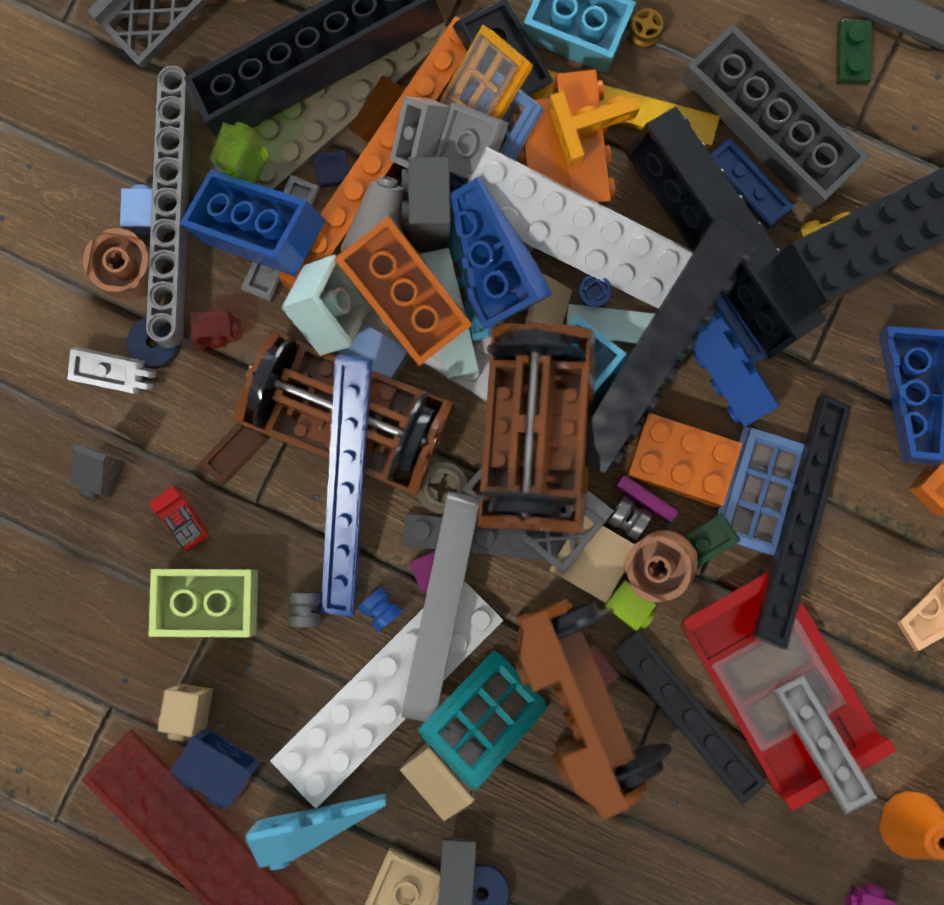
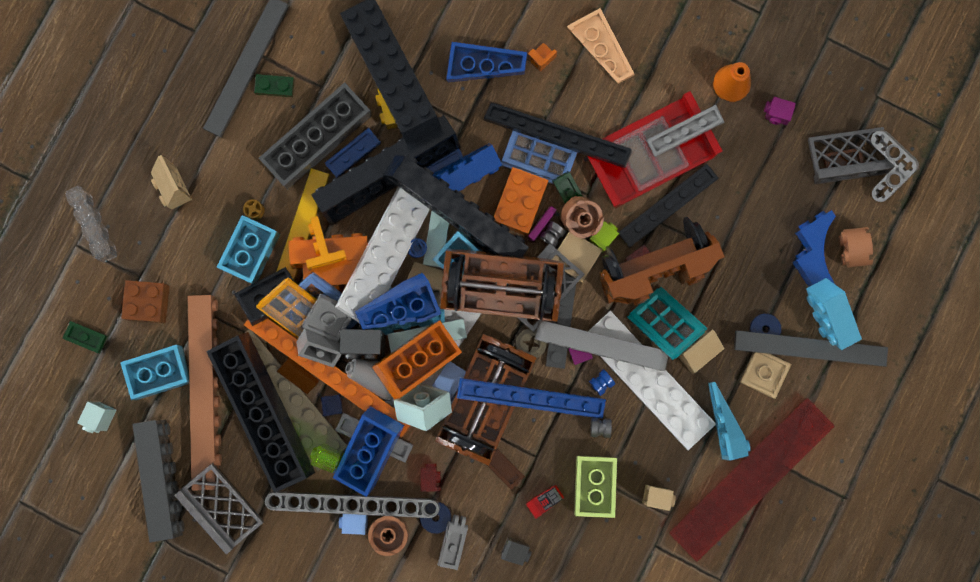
camera: 85 degrees left, 0 degrees up
dark blue brick [170,728,262,809] -> none

